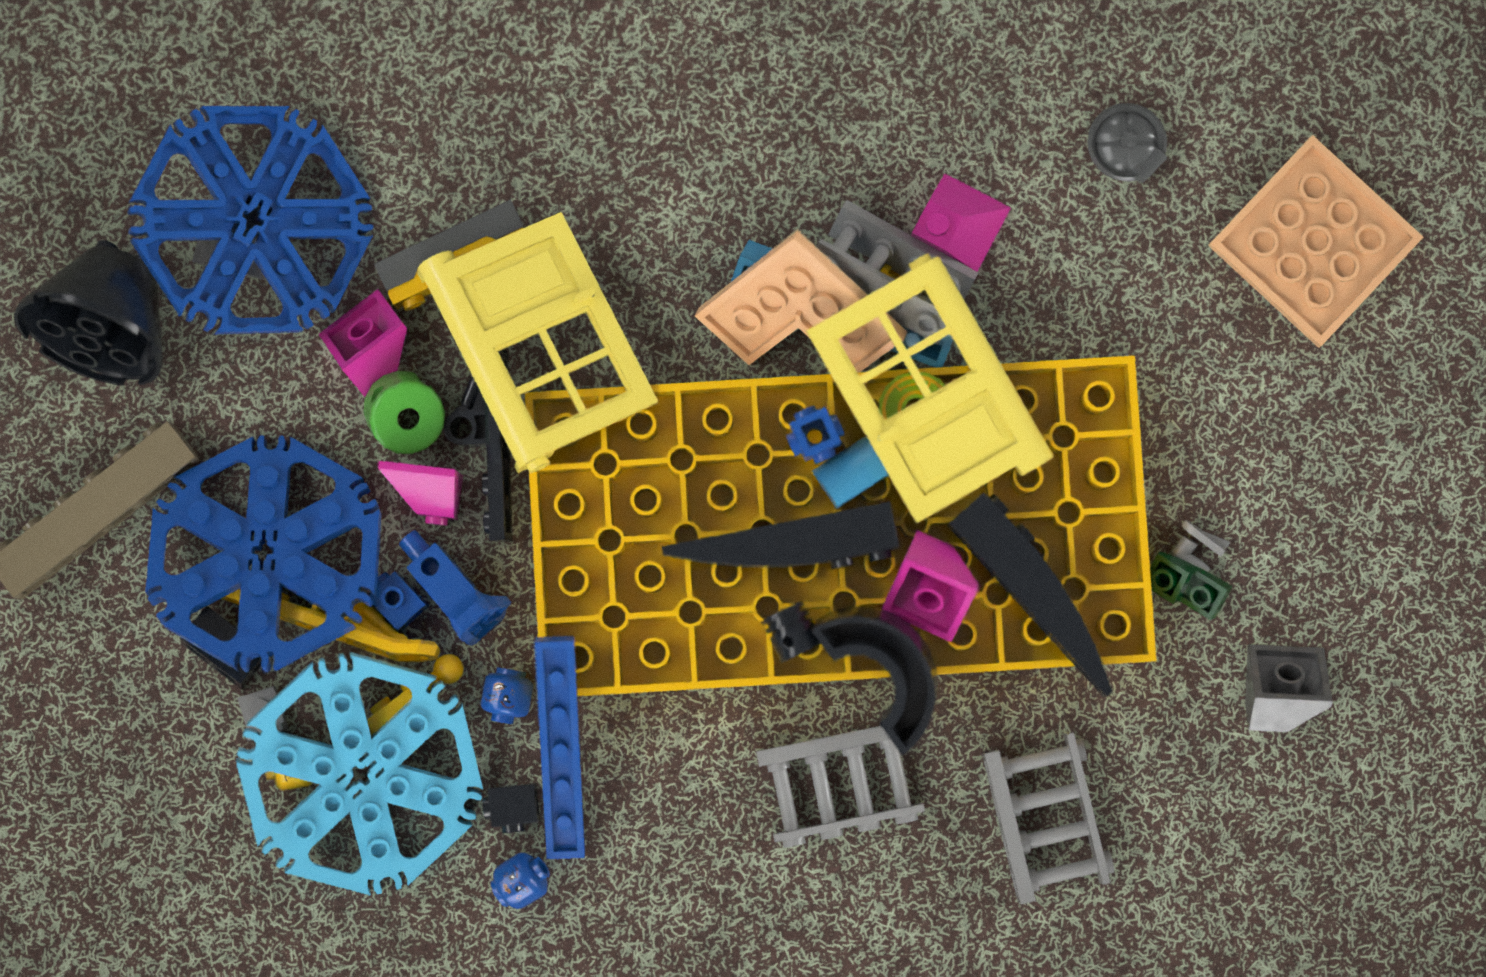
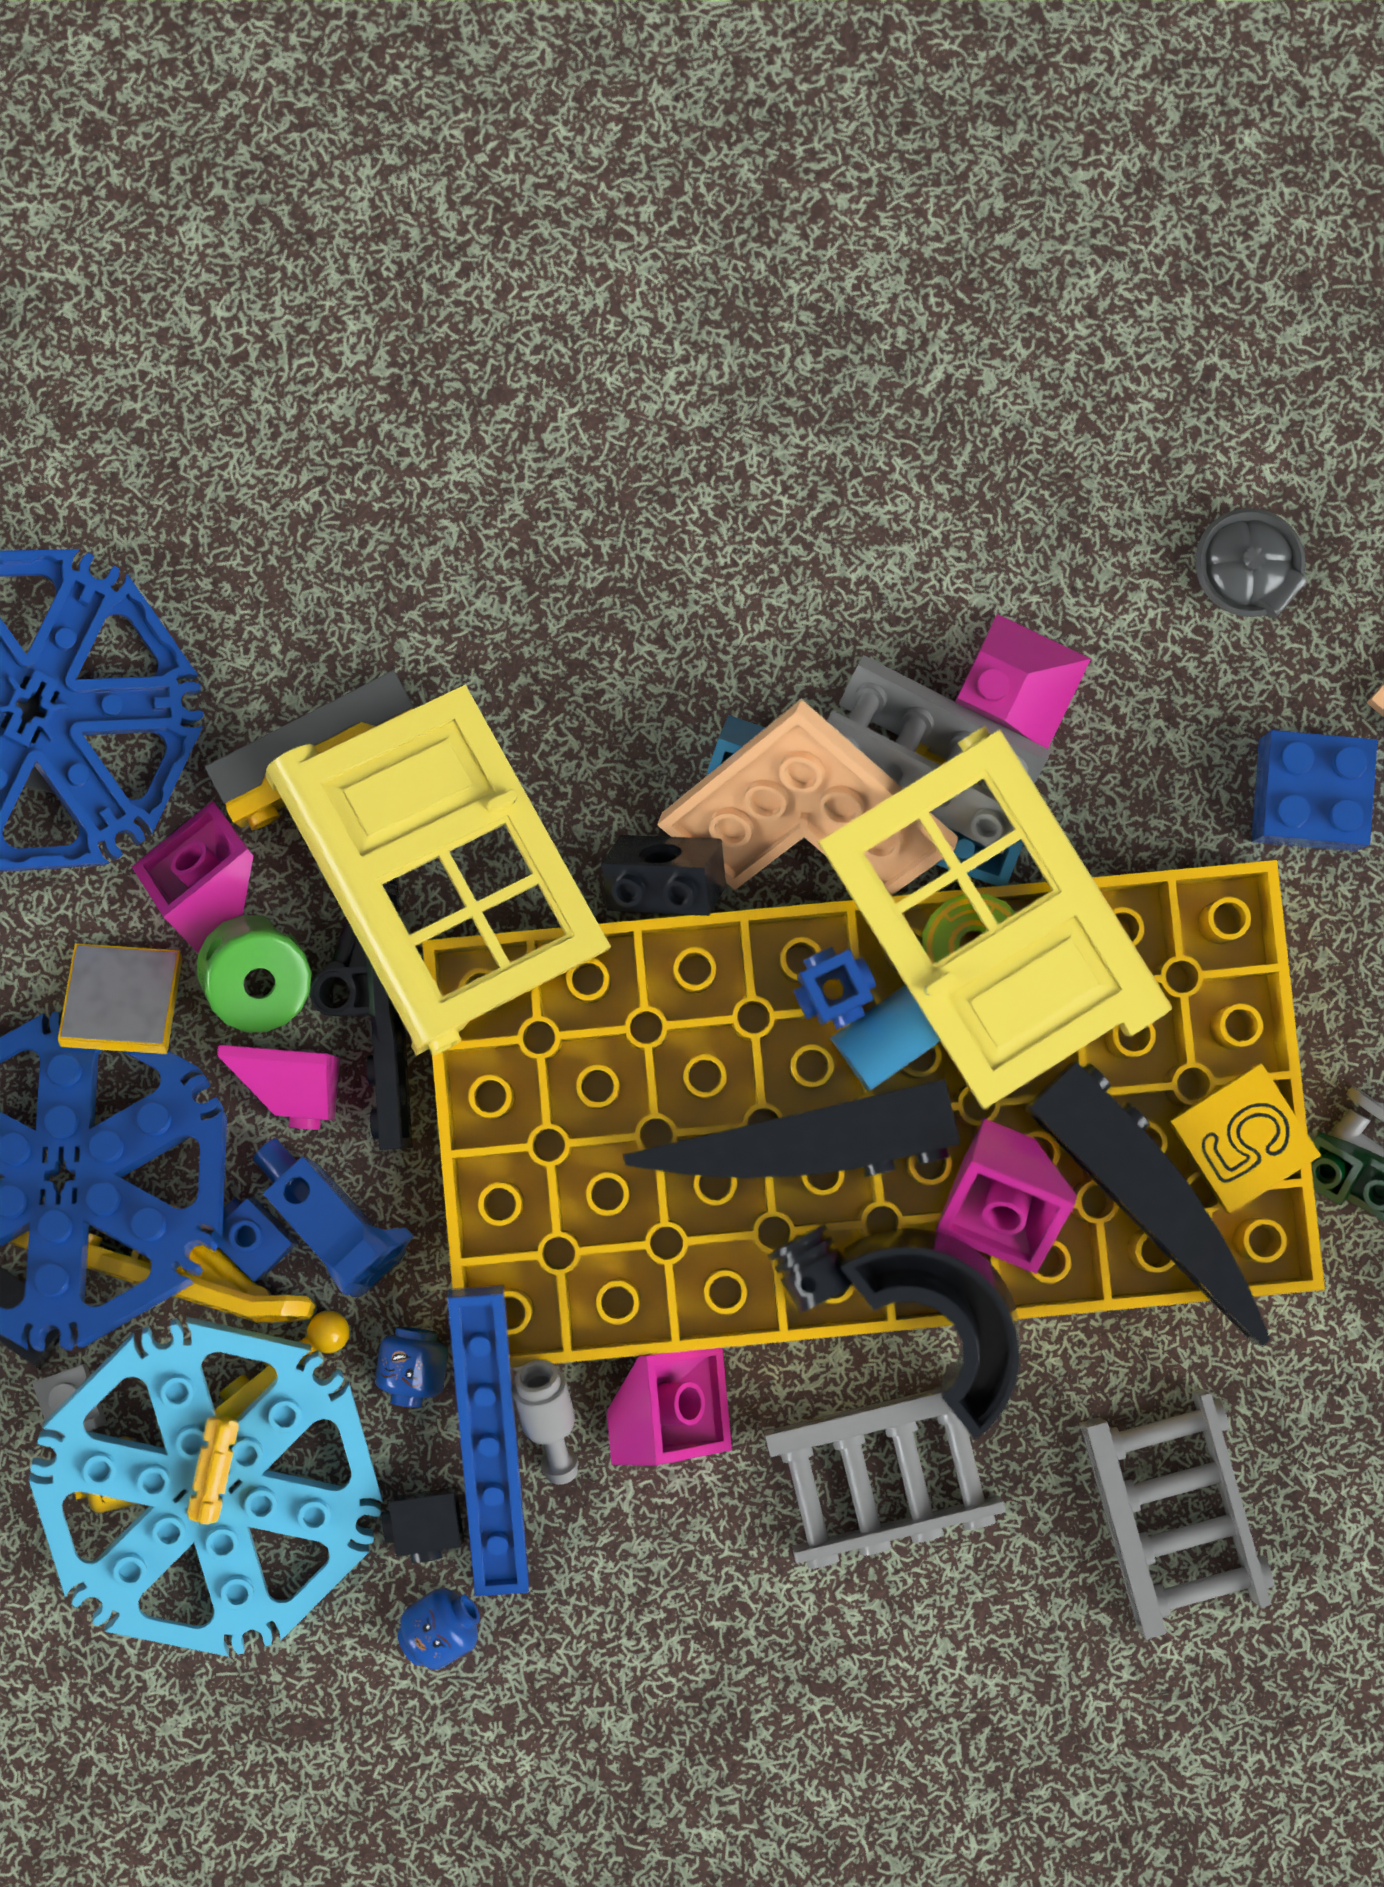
camera: 10 degrees left, 0 degrees up
none -> flat silver tile [58,943,182,1054]
none -> yellow axle [187,1415,239,1524]
none -> light grey piece [512,1360,578,1485]
none -> black brick [601,835,726,916]
none -> dark pink slope [607,1348,732,1466]
none -> yellow tile [1167,1063,1321,1214]
none -> blue brick [1251,730,1378,852]

